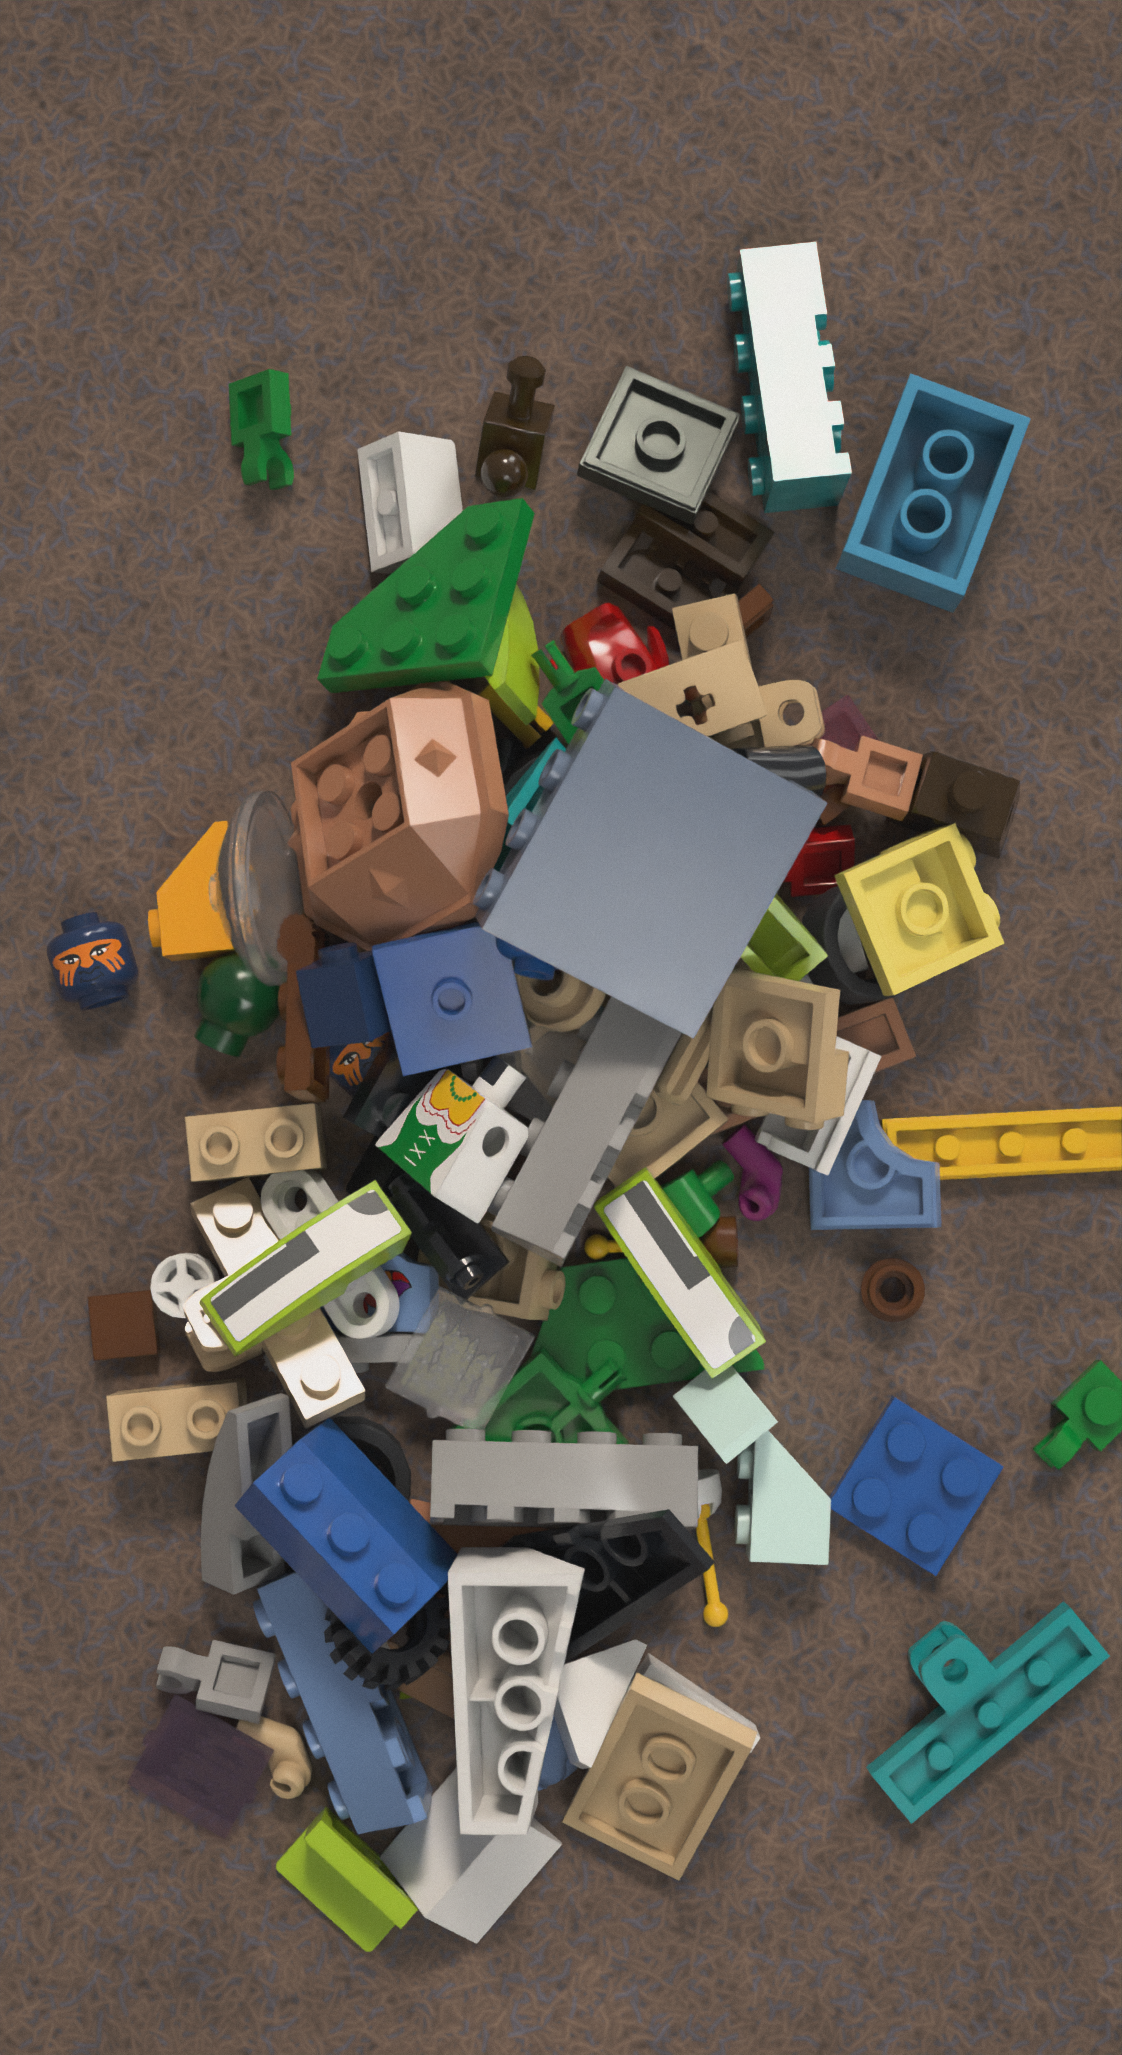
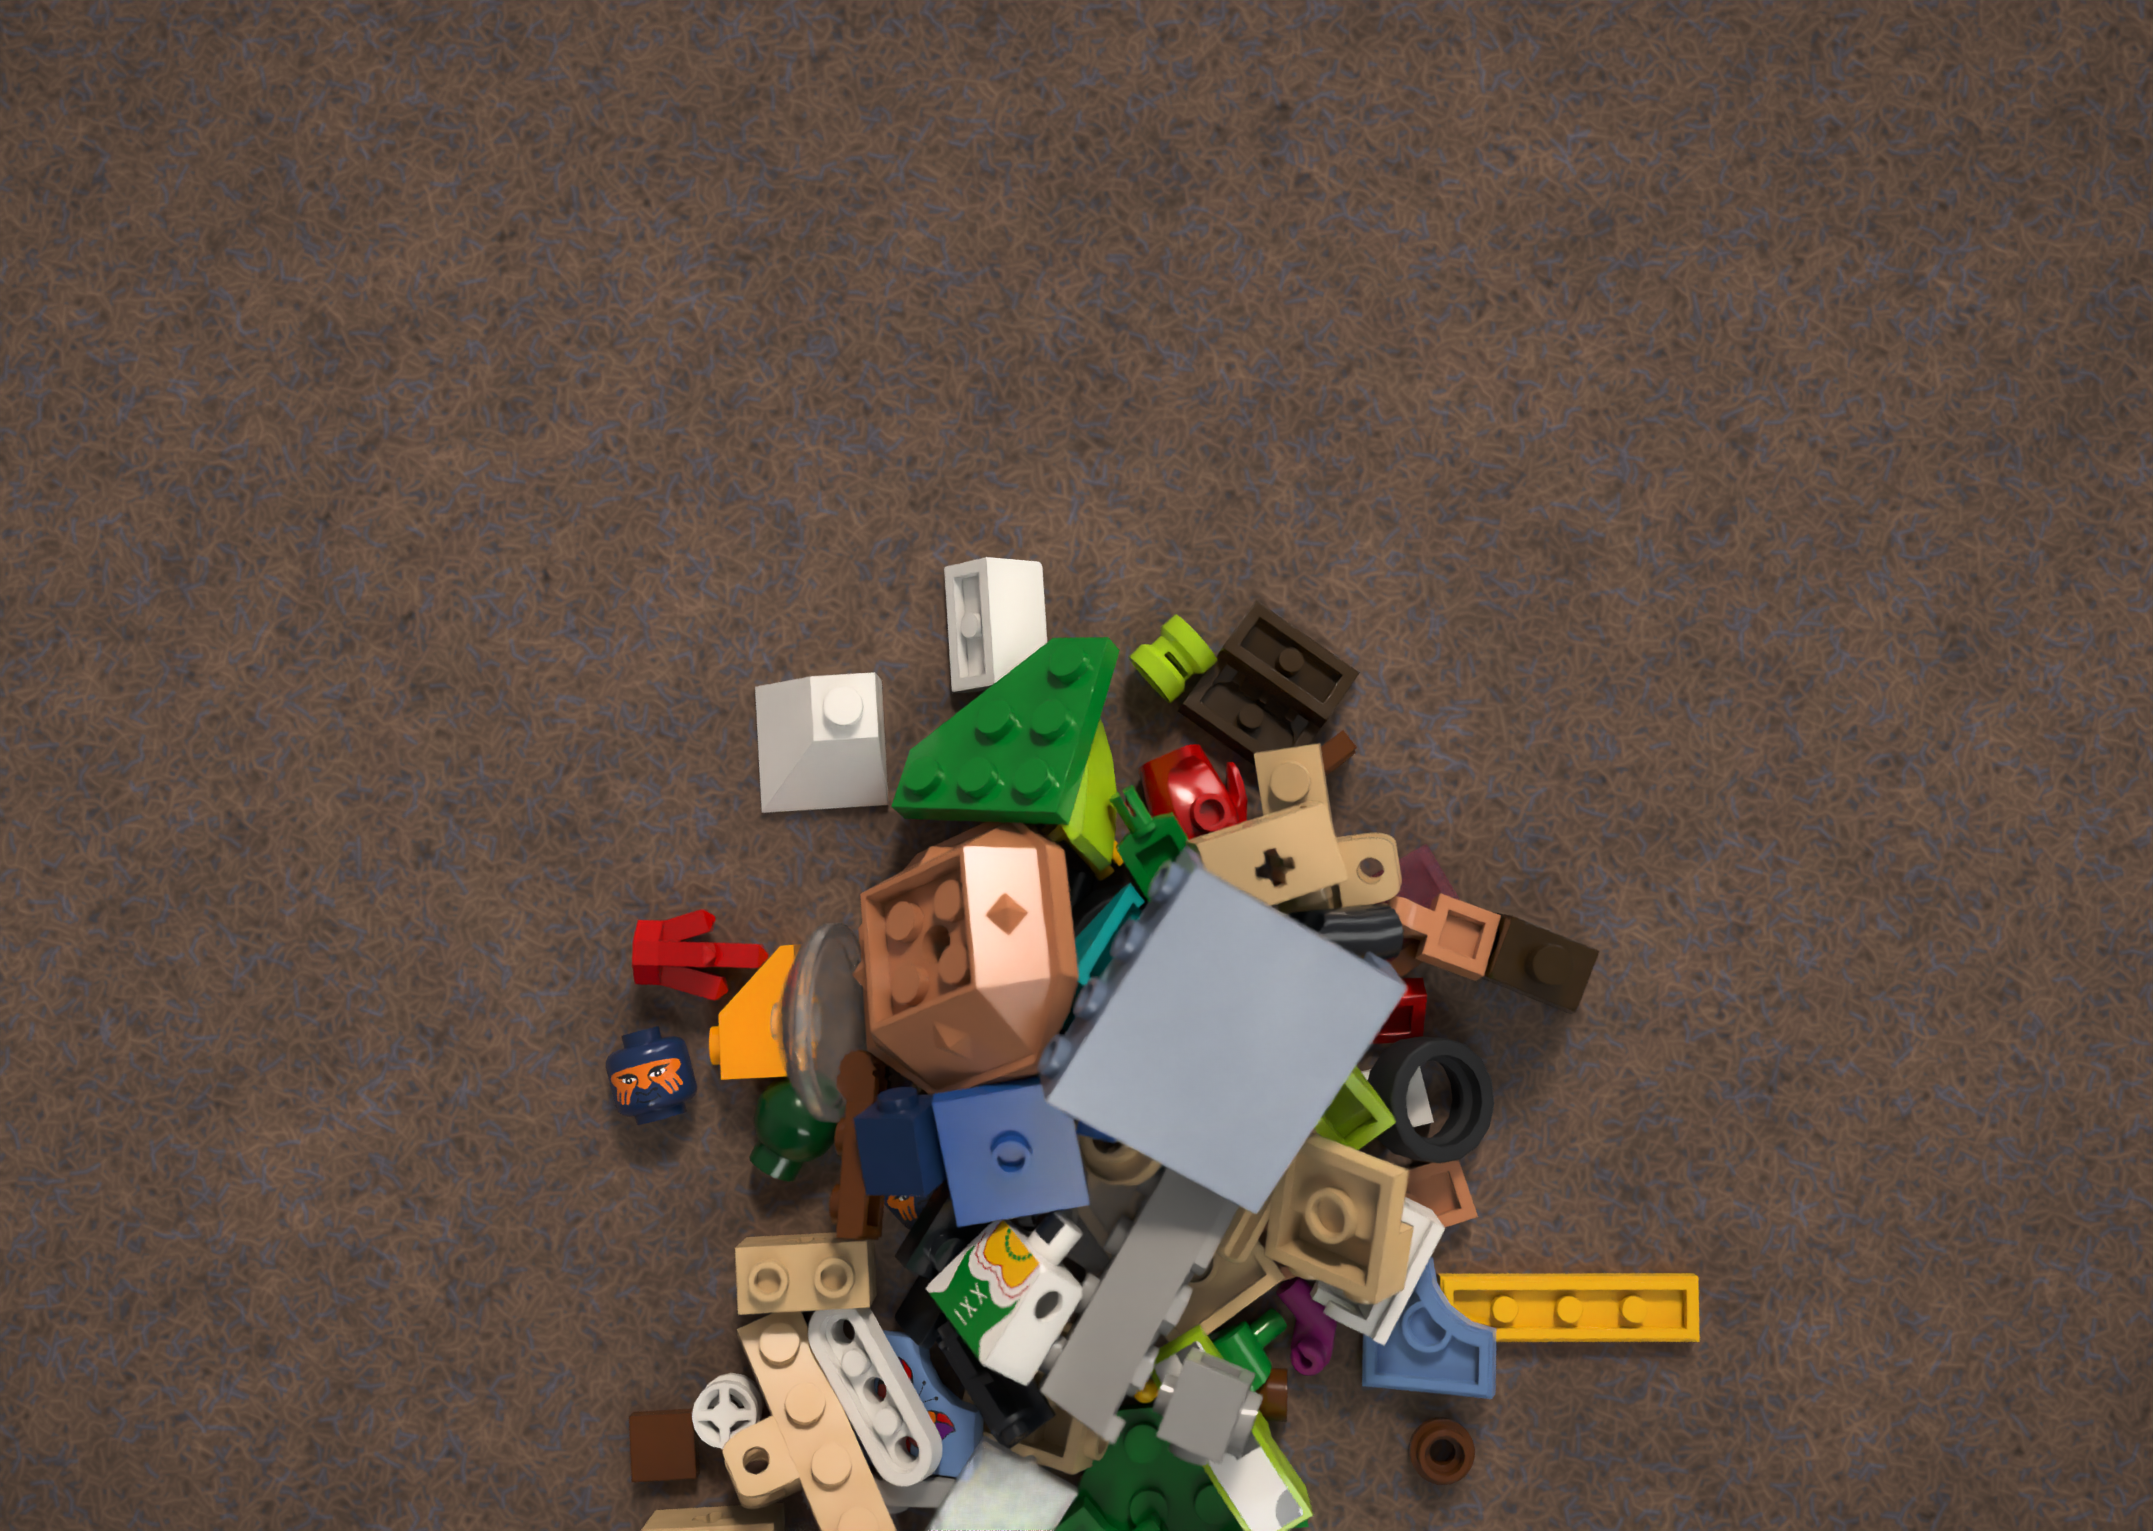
camera: 10 degrees right, 0 degrees up
slope [199,1180,412,1357] -> none
green plate [229,369,294,490] -> none
dark brown piece [475,356,555,497] -> none
tile [577,366,741,525] -> none
wedge [727,242,852,513] -> none
light yellow plate [834,823,1004,996] -> none
dark azure brick [835,373,1031,613] -> none
none -> red rock [632,909,769,1001]
none -> white slope [755,672,889,813]
none -> lime wheel [1128,614,1217,704]
none -> light grey brick [1152,1347,1263,1465]

